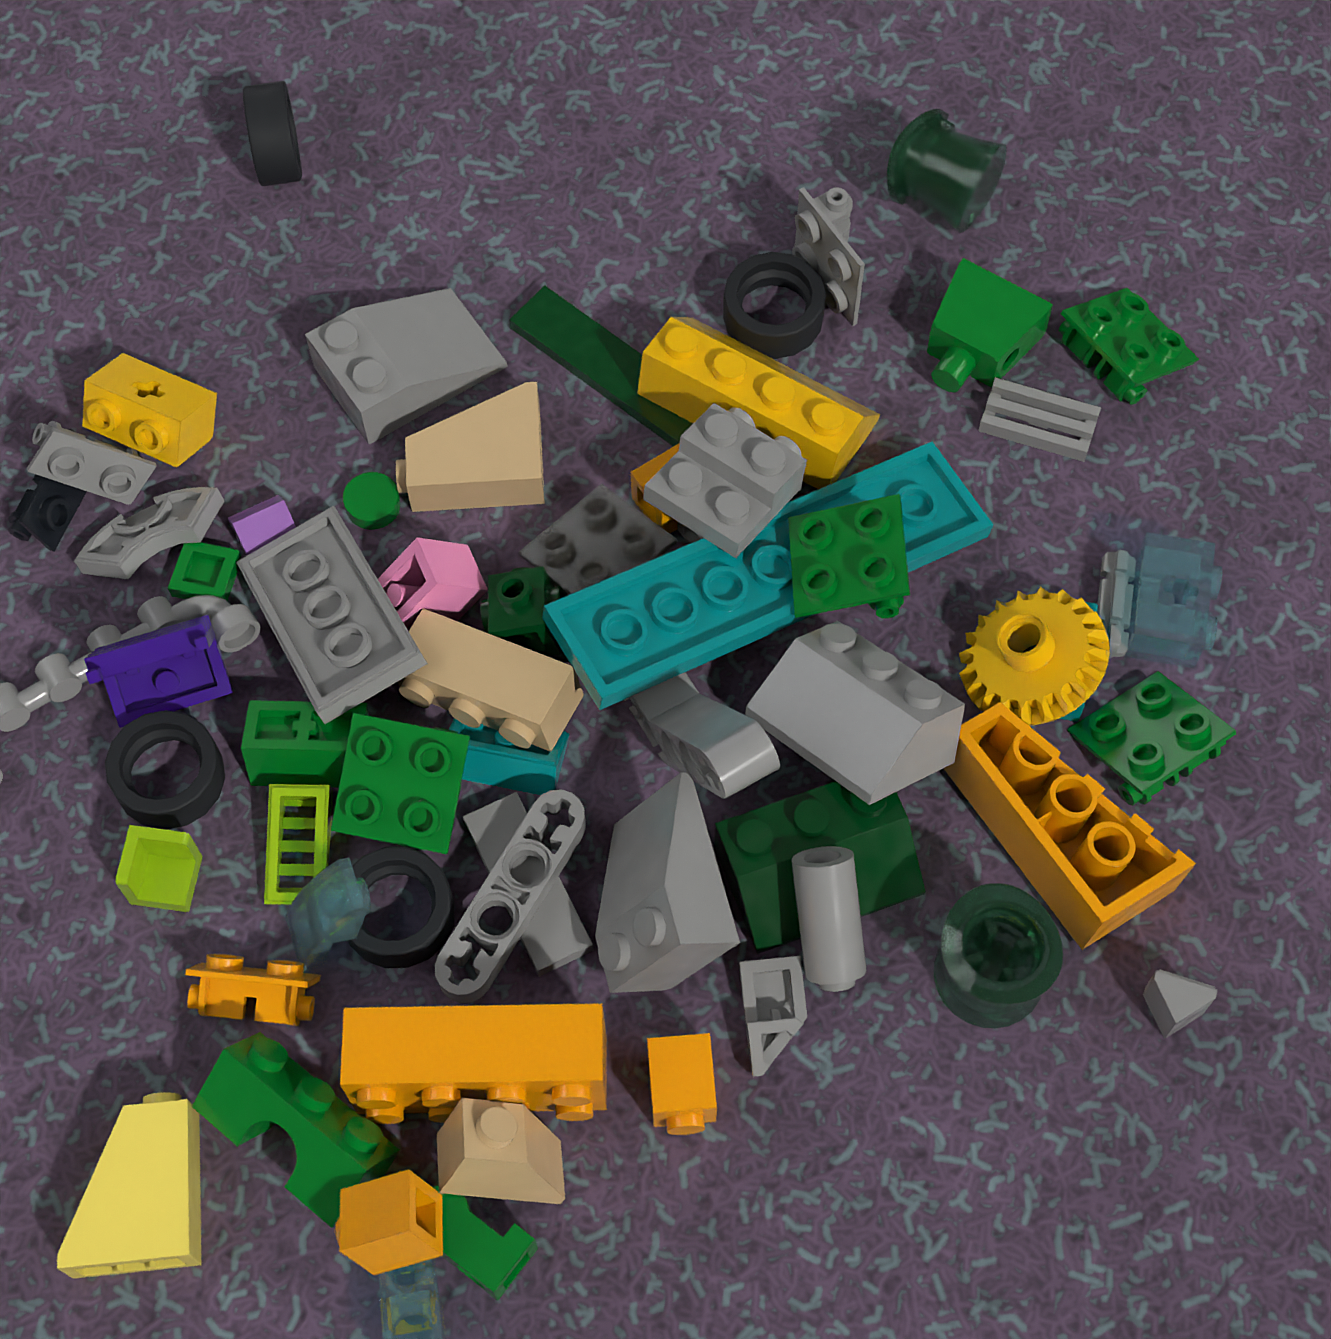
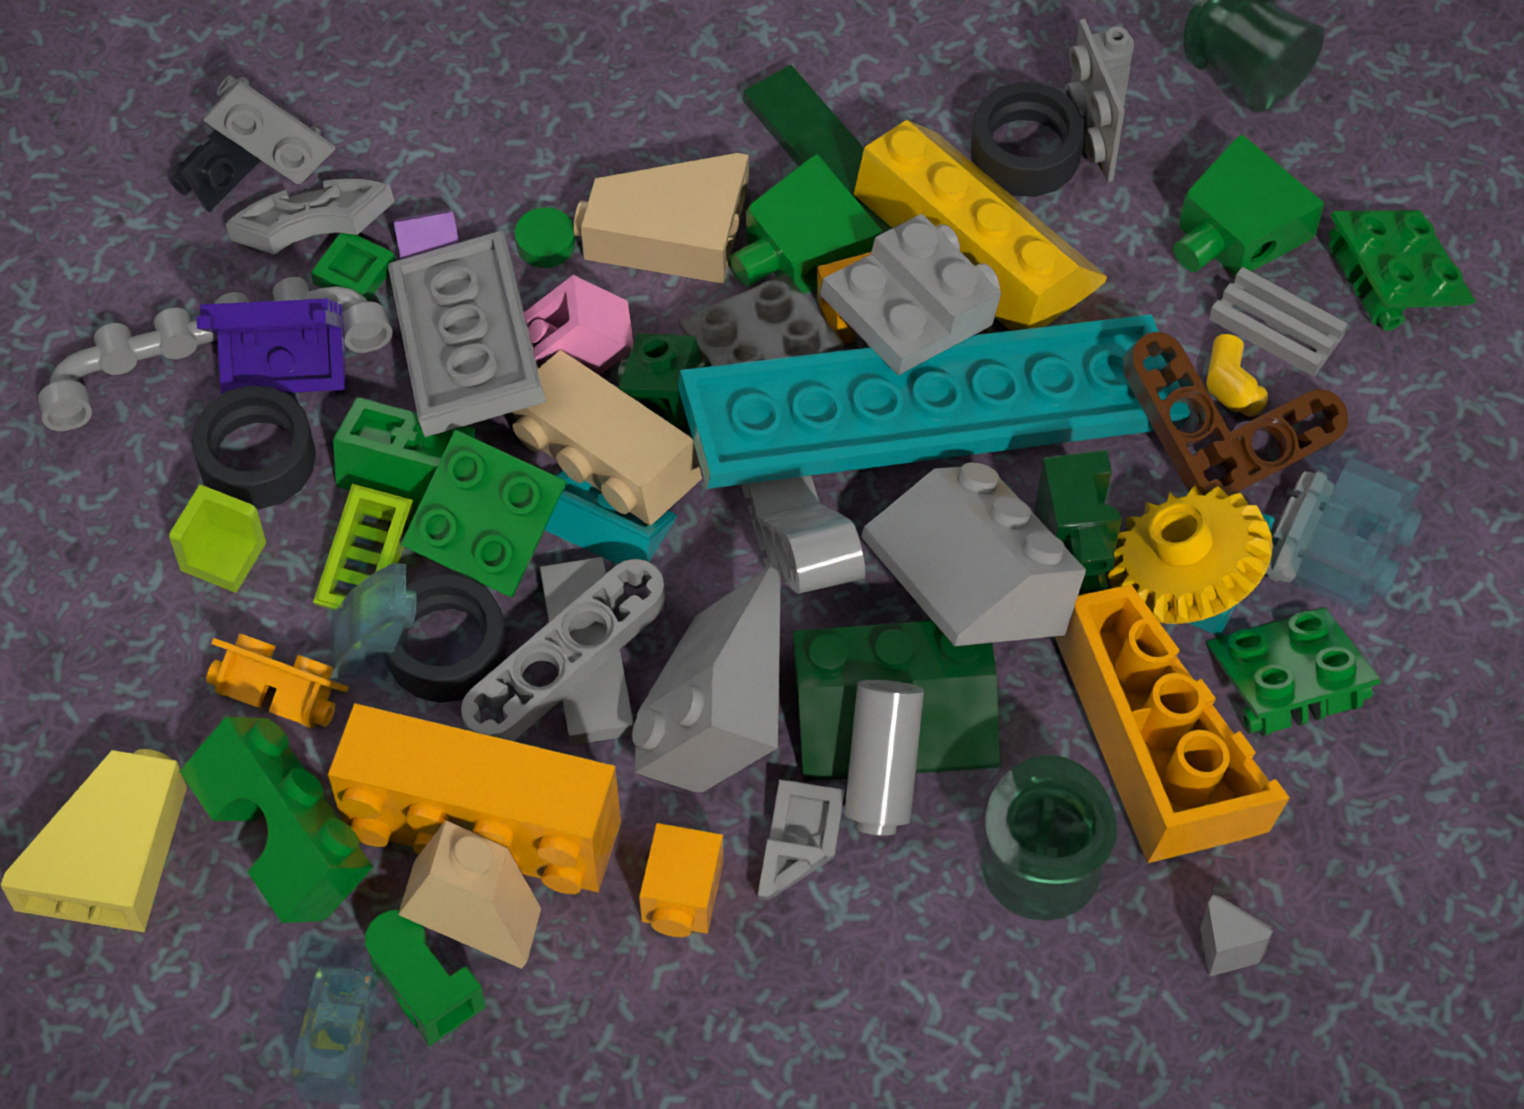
camera: 15 degrees right, 5 degrees down
yellow brick [82,353,217,468] -> none
light grey slope [305,288,508,445] -> none
light orange brick [335,1169,443,1275] -> none
green hinge [788,494,910,618] -> none
none -> green torso [730,154,883,297]
none -> dark green hips [1034,450,1122,596]
none -> reddish brown beam [1123,332,1348,496]
none -> yellow arm [1206,334,1268,417]

